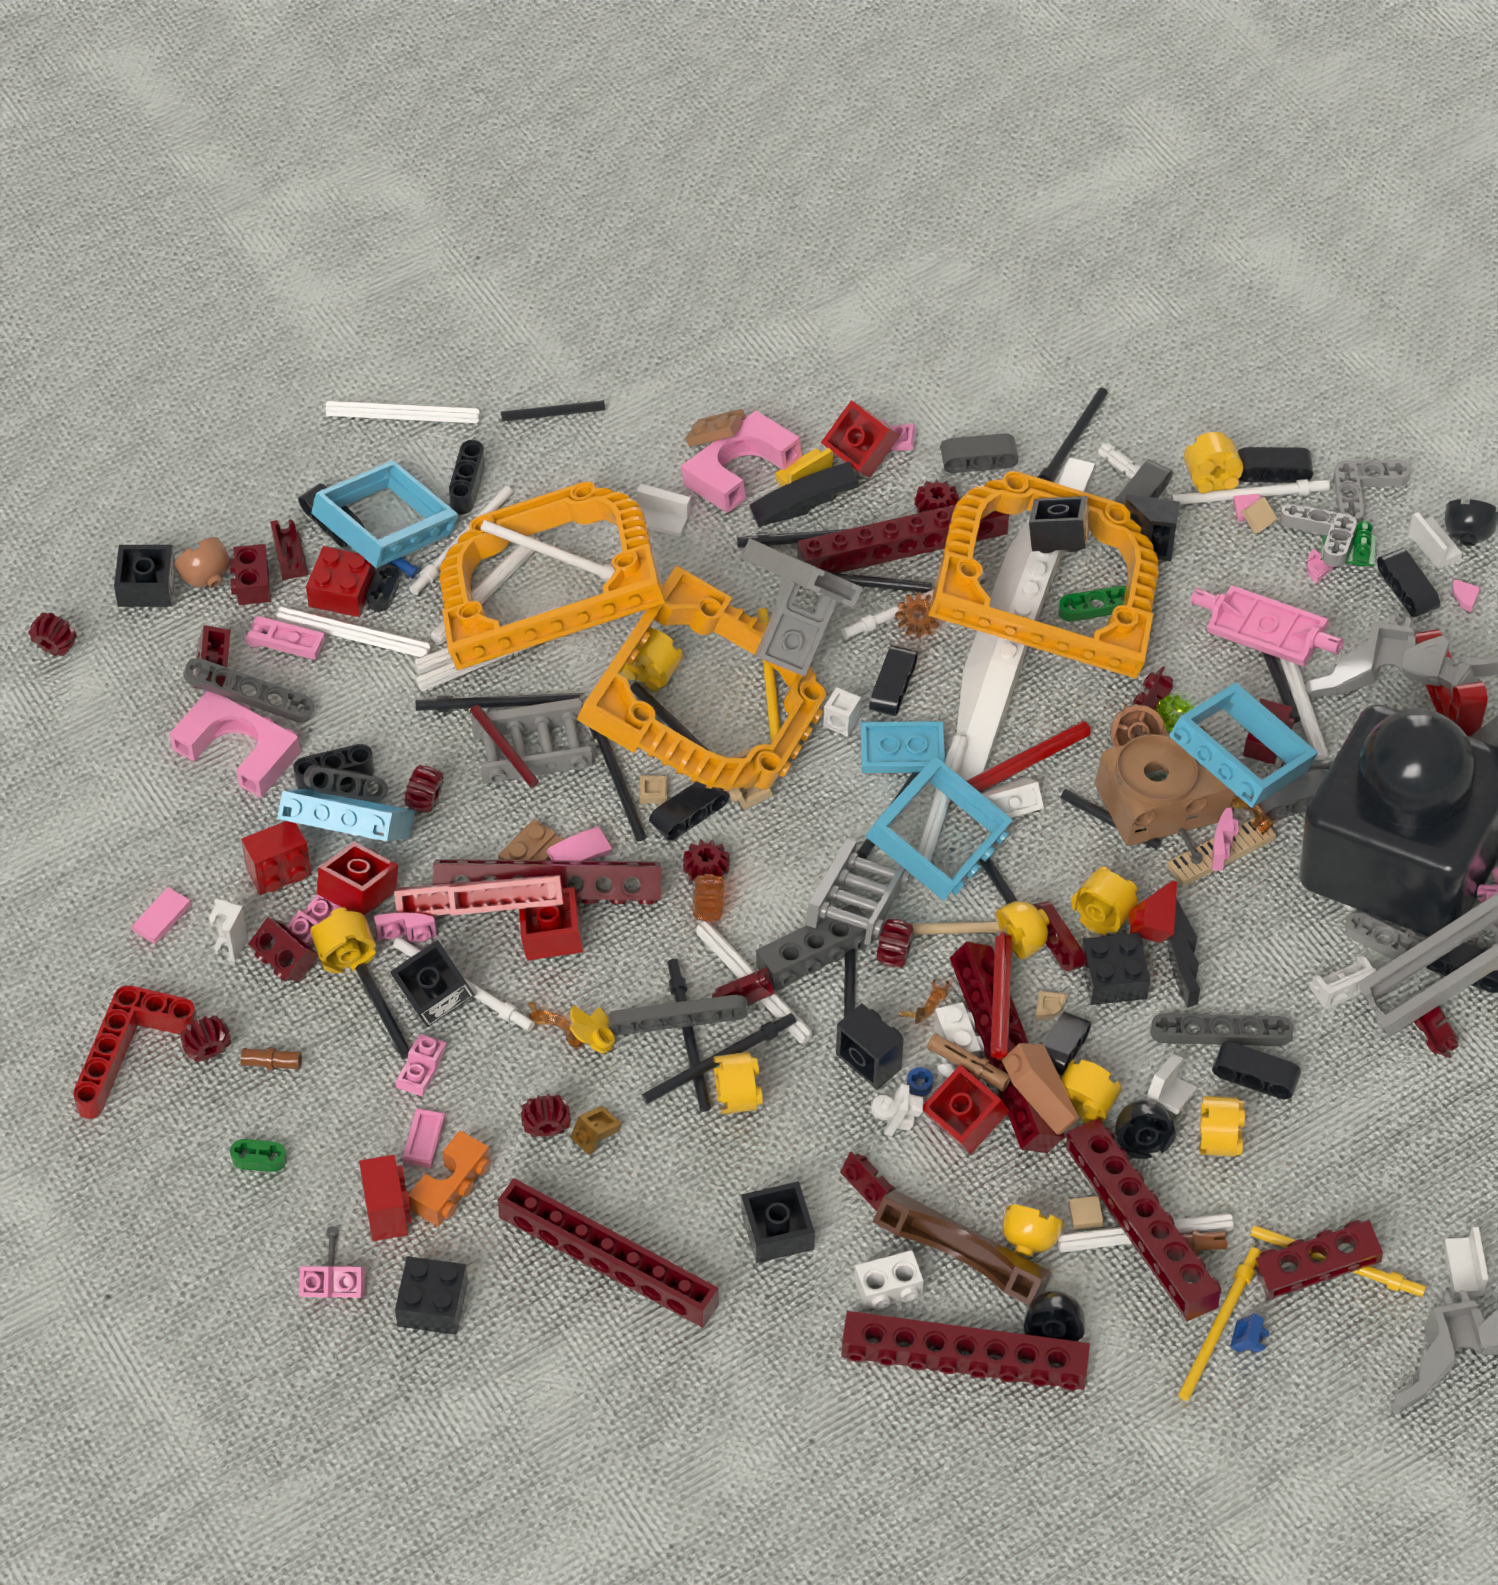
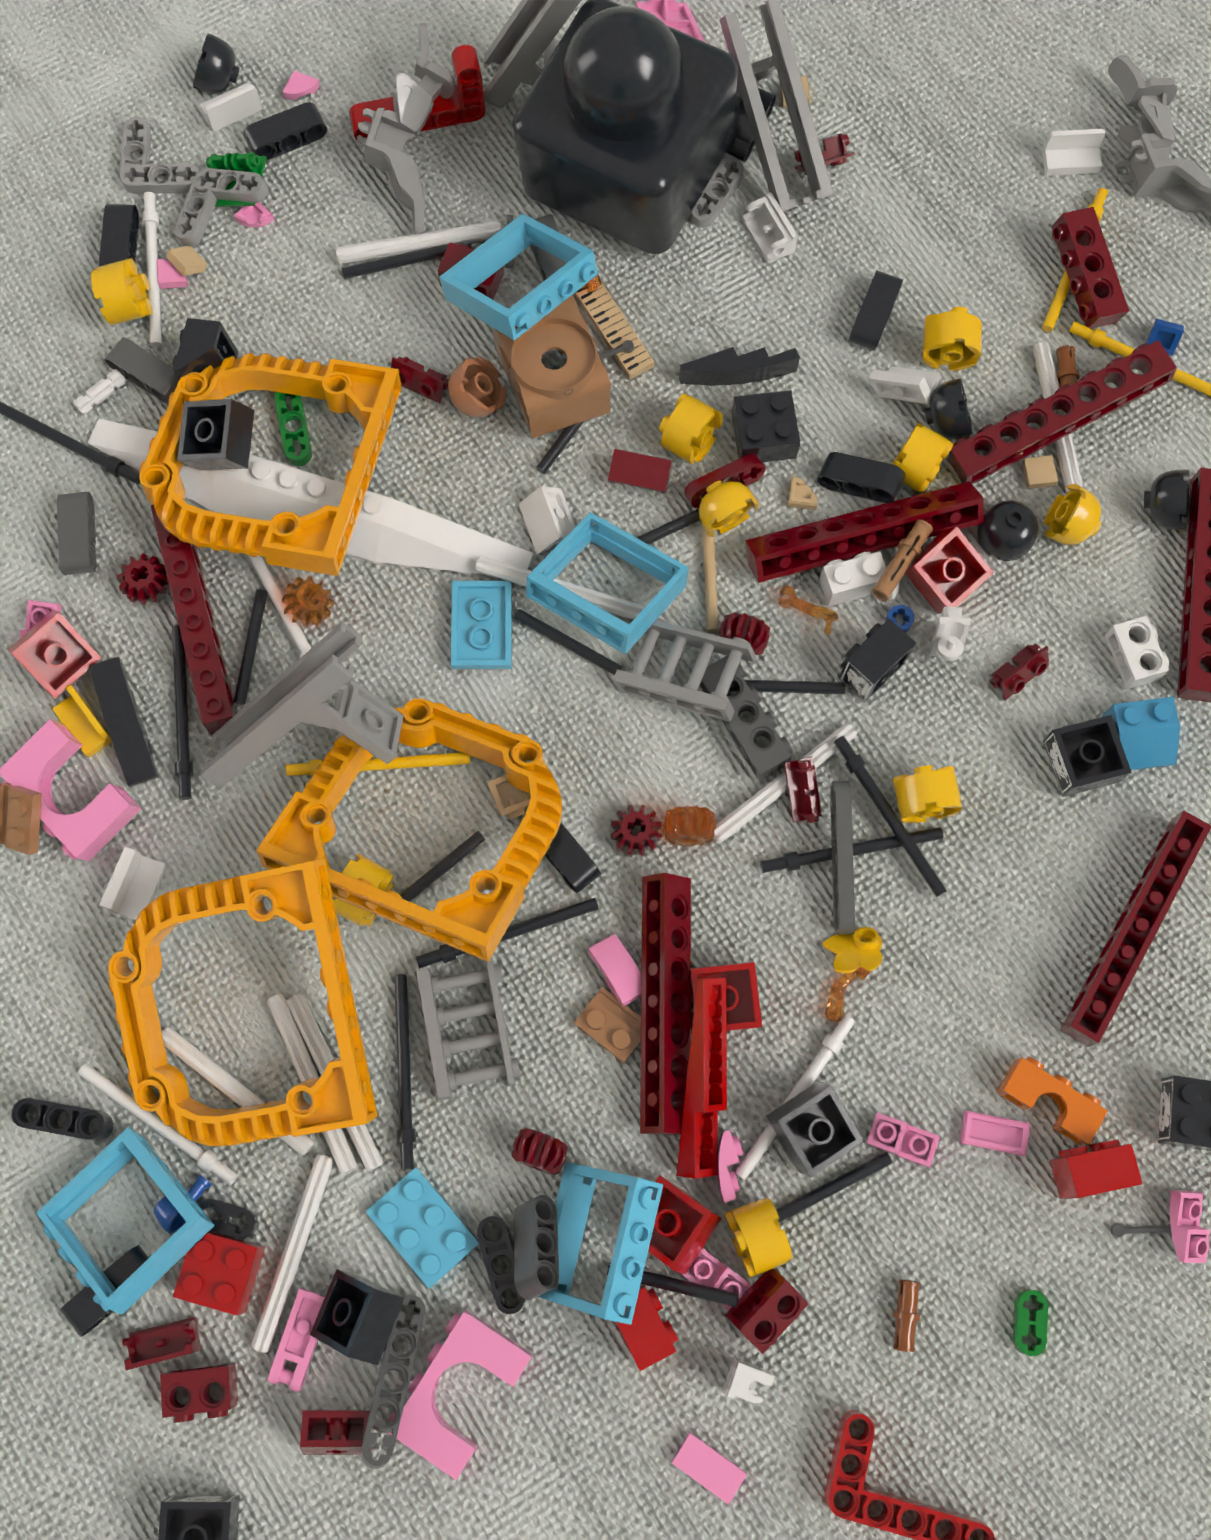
camera: 90 degrees left, 20 degrees up
nougat cylinder [174,537,229,588] -> none
dark red gear [180,1016,231,1062] -> none
dark red bar [470,705,539,788] -> none
white bar [480,520,615,581] -> none
dark red gear [521,1093,571,1139] -> none
pearl gold bracket [570,1106,622,1155] -> none
tan tile [639,775,667,804] -> none
white brick [823,687,861,736] -> none
black beam [869,645,918,717] -> none
reddish brown arch [872,1190,1052,1305] -> none
red axle [966,721,1091,792] -> none
red axle [990,932,1012,1060] -> none
nougat slope [1002,1043,1079,1135] -> none
red slope [1128,880,1177,943] -> none
dark grey beam [1150,1014,1294,1046] -> none
clear neon green gear [1155,694,1195,732] -> none
bright pink plate [1191,585,1344,667] -> none
bright pink slope [1211,808,1238,870] -> none
none -> black brick [310,1269,404,1365]
none -> medium azure plate [366,1167,480,1289]
none -> black bar [607,1262,739,1307]
none -> dark red hinge [608,449,672,494]
none -> black cylinder [977,500,1039,561]
none -> dark azure slope [1102,697,1180,771]

